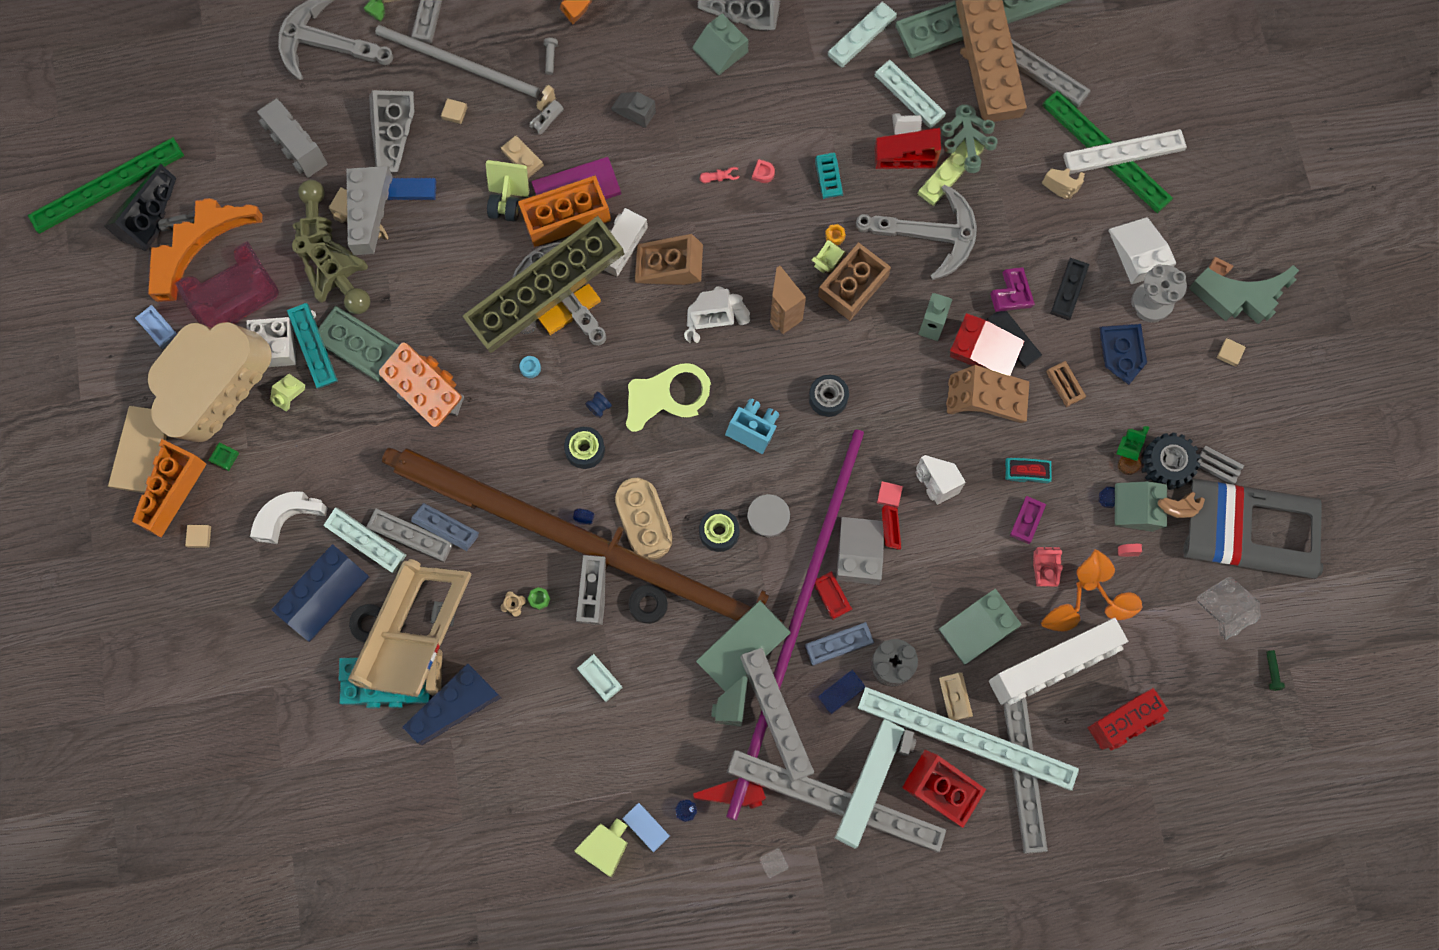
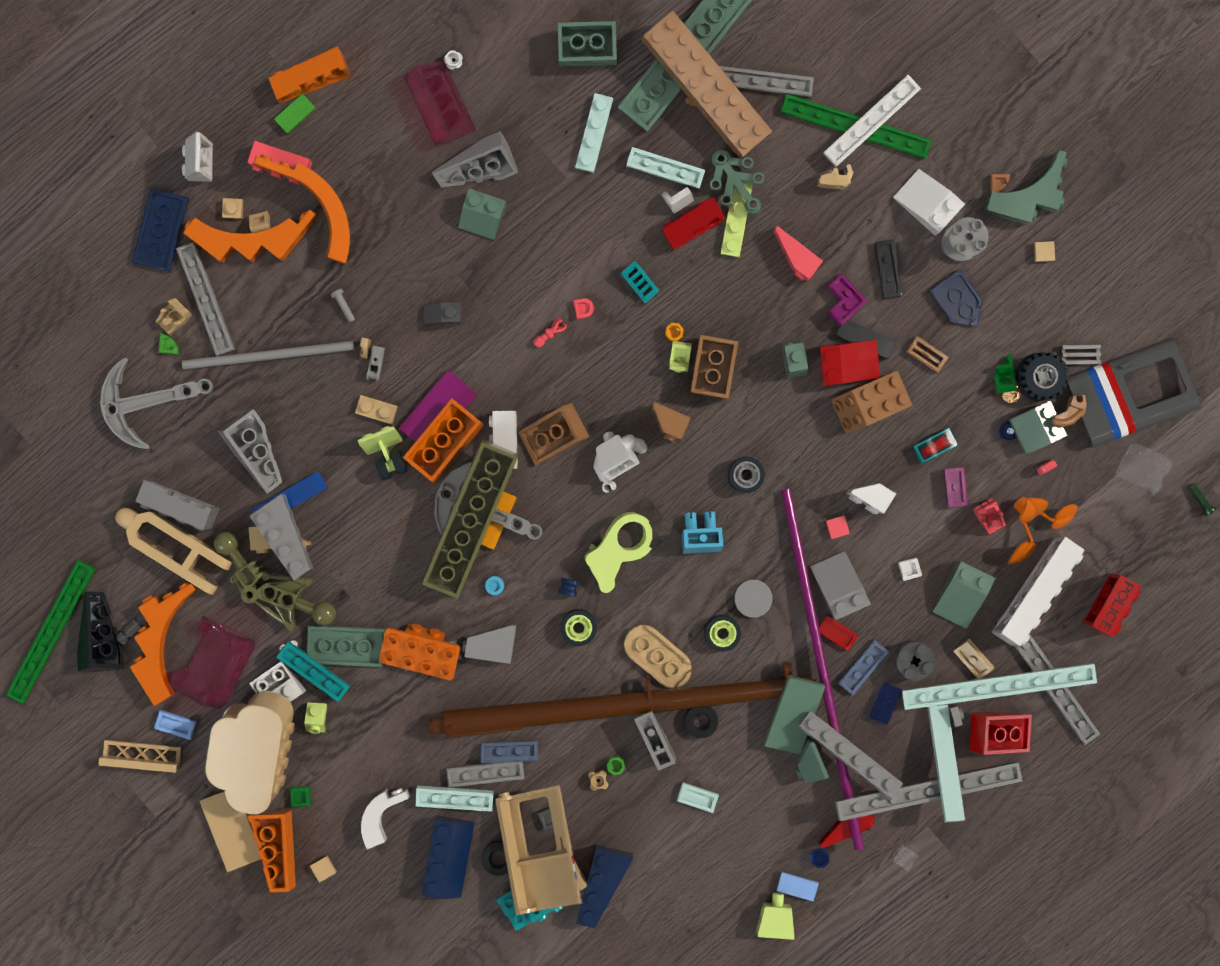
camera: 30 degrees left, 15 degrees up
tan tile [441,99,467,124] -> none
clear blue tile [573,508,595,525] -> none
light grey piece [856,185,977,280] -> none
red tile [882,505,901,550] -> none
none -> tan fence [99,740,182,773]
none -> tan piece [115,508,233,595]
none -> light grey slope [462,624,517,664]
none -> coral slope [773,226,823,281]
none -> white tile [898,557,922,581]

